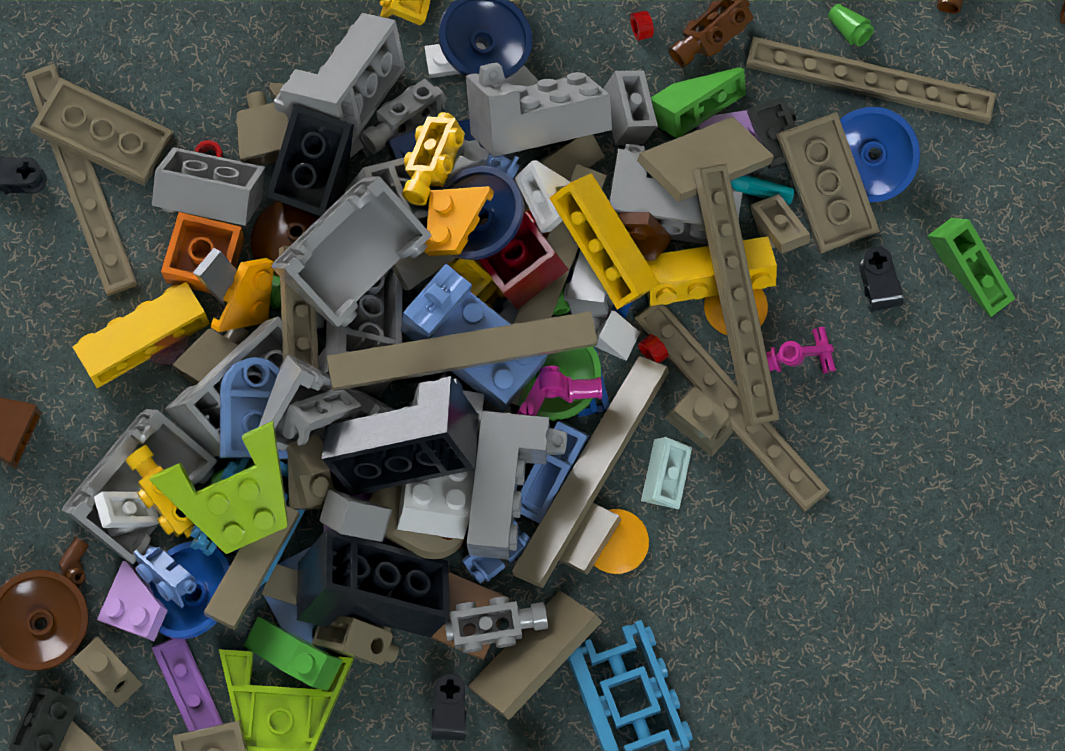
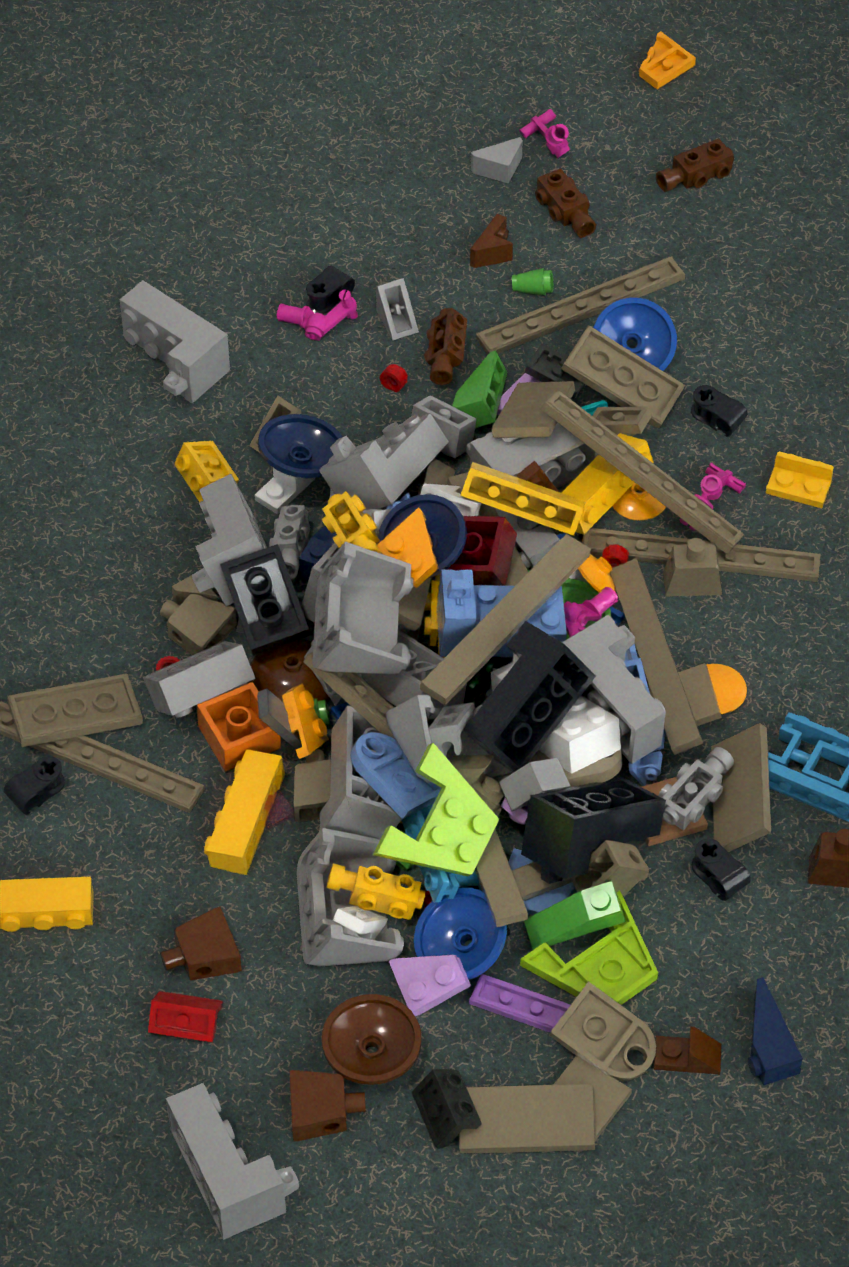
camera: 40 degrees left, 20 degrees down
reddish brown arm [59,537,89,586] -> none
dark tan torso [72,637,143,708] -> none
medium blue hinge [134,547,197,608] -> none
light aqua slope [641,437,692,509] -> none
bright green slope [927,218,1015,317] -> none
none -> light orange dish [578,554,616,593]
none -> yellow bracket [766,452,834,508]

